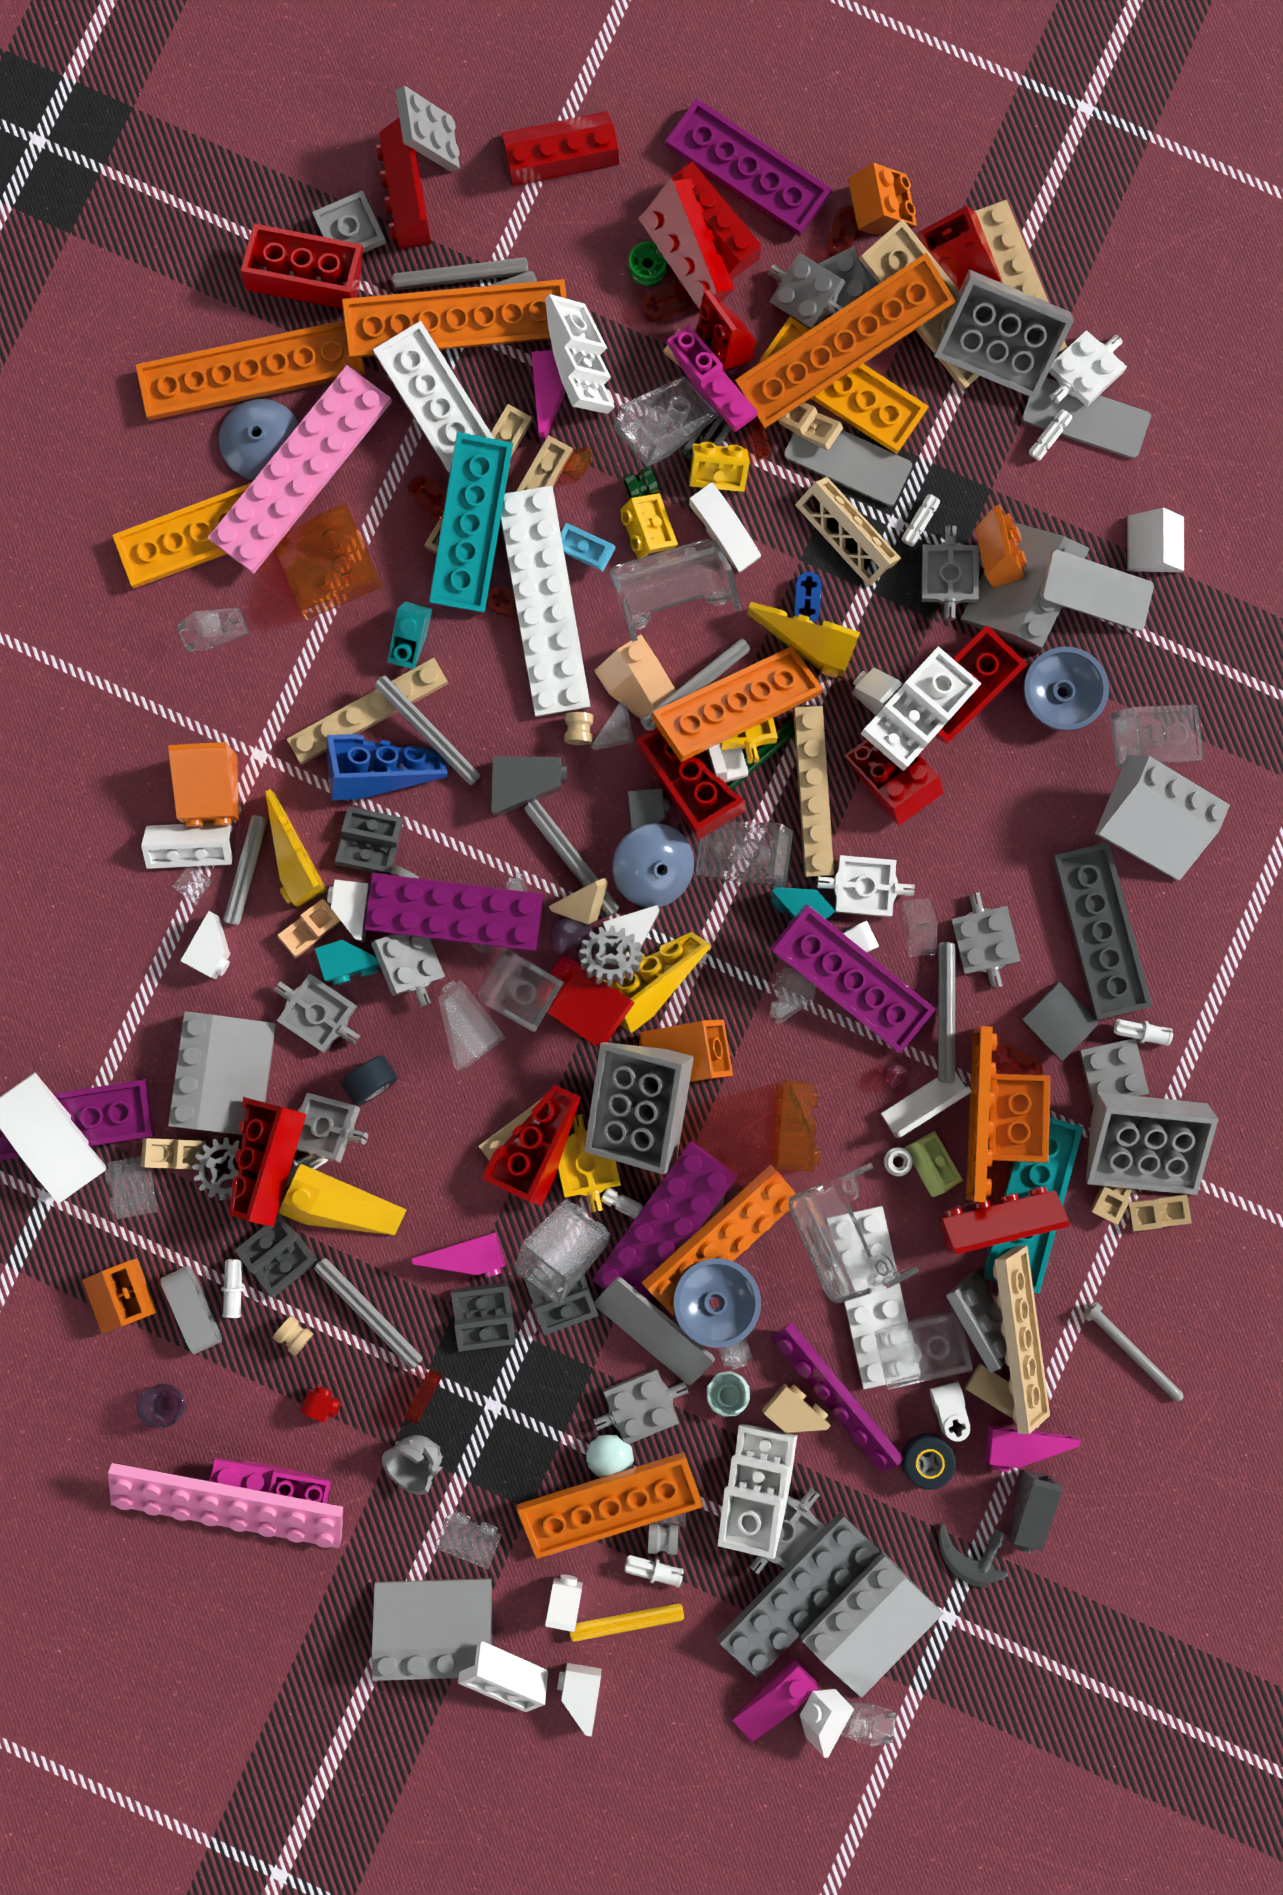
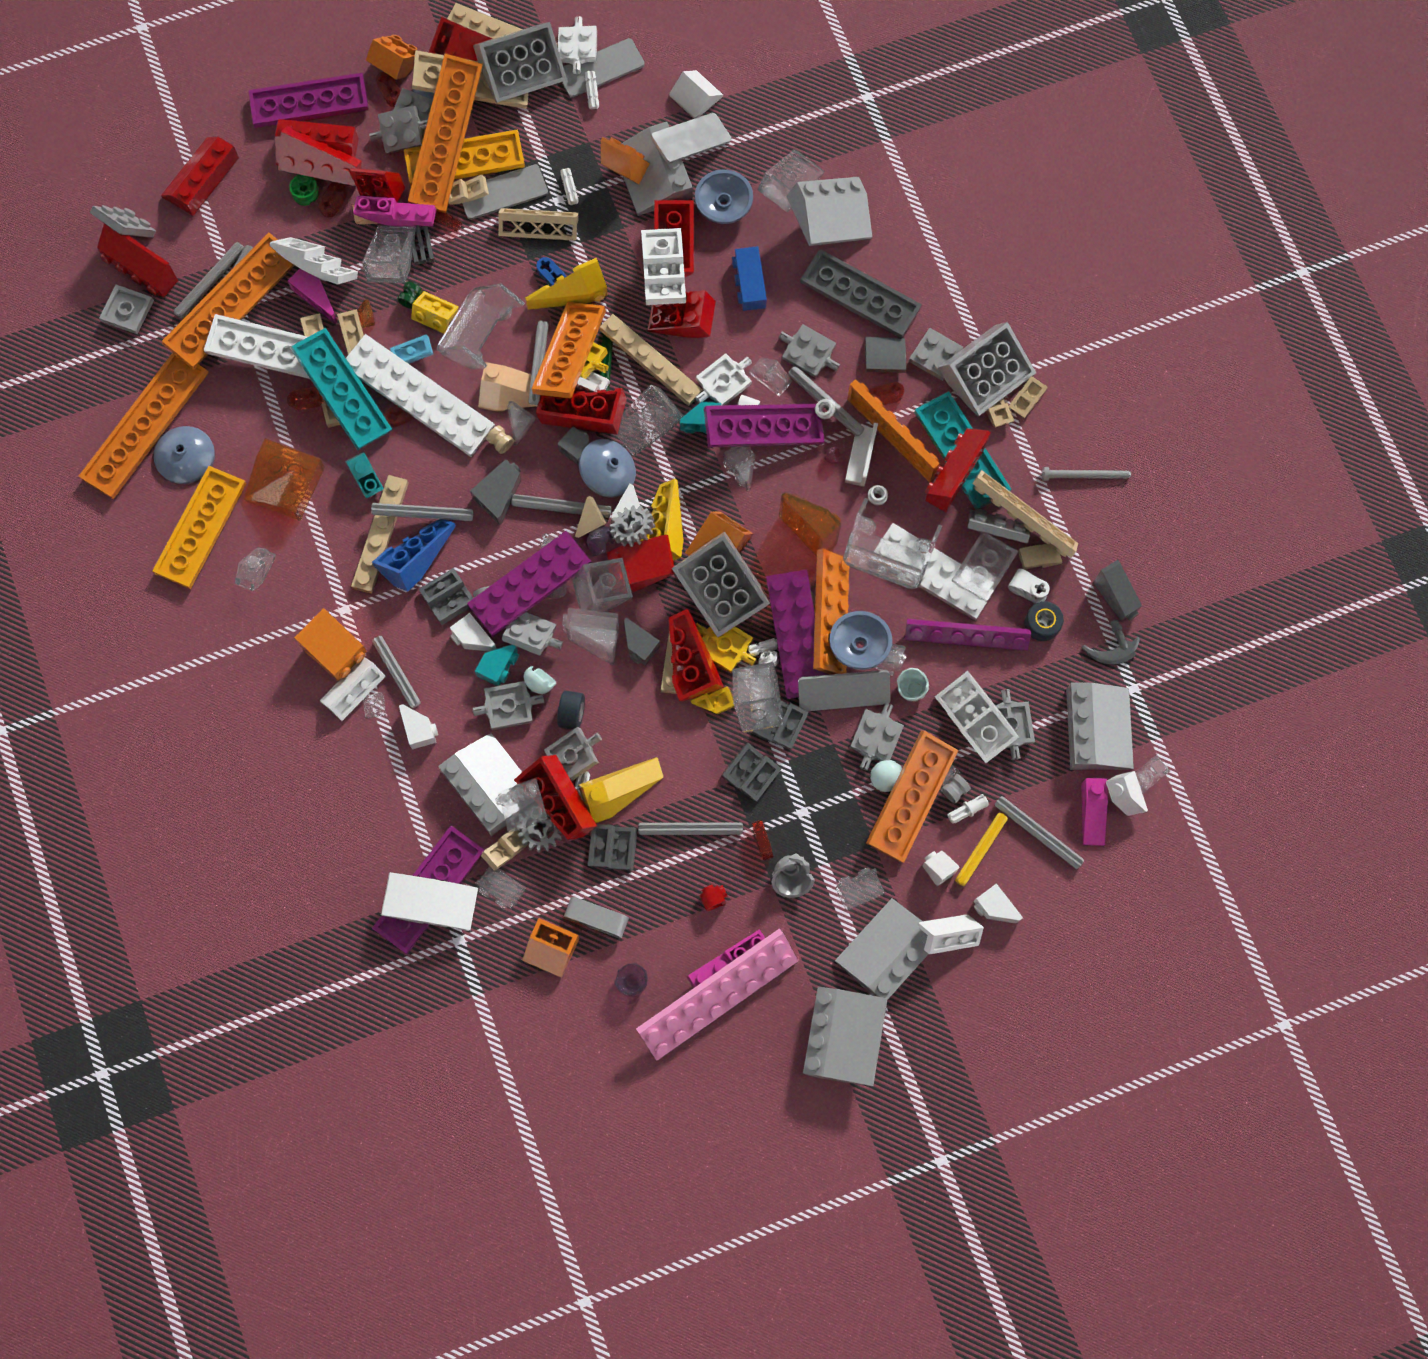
camera: 45 degrees left, 10 degrees down
bright pink plate [208,365,392,574] -> none
white axle [221,1259,244,1318] -> none
red slope [240,223,363,309] -> none
yellow wedge [265,789,327,907] -> none
tan wheel [272,1315,314,1356] -> none
light nougat slope [277,899,341,959] -> none
dark pink slope [411,1232,506,1278] -> none
yellow bracket [689,442,750,492] -> none
white slope [689,482,761,573] -> none
dark grey plate [716,1512,881,1679] -> none
tan slope [762,1383,831,1433] -> none
white slope [852,667,902,715] -> none
yellowish green slope [905,1131,963,1197] -> none
light grey plate [921,526,979,621] -> none
dark pink slope [985,1425,1081,1472] -> none
orange plate [989,1074,1051,1163] -> none
white axle [1114,1019,1173,1046] -> none
none -> clear hinge [495,778,547,833]
none -> light aqua hair [524,666,556,694]
none -> dark grey slope [624,617,660,666]
none -> yellow slope [691,686,736,714]
none -> blue brick [731,246,767,311]
none -> white plate [758,651,779,669]
none -> light grey slope [803,987,887,1086]
none -> white plate [815,399,835,419]
none -> light grey axle [995,796,1084,869]

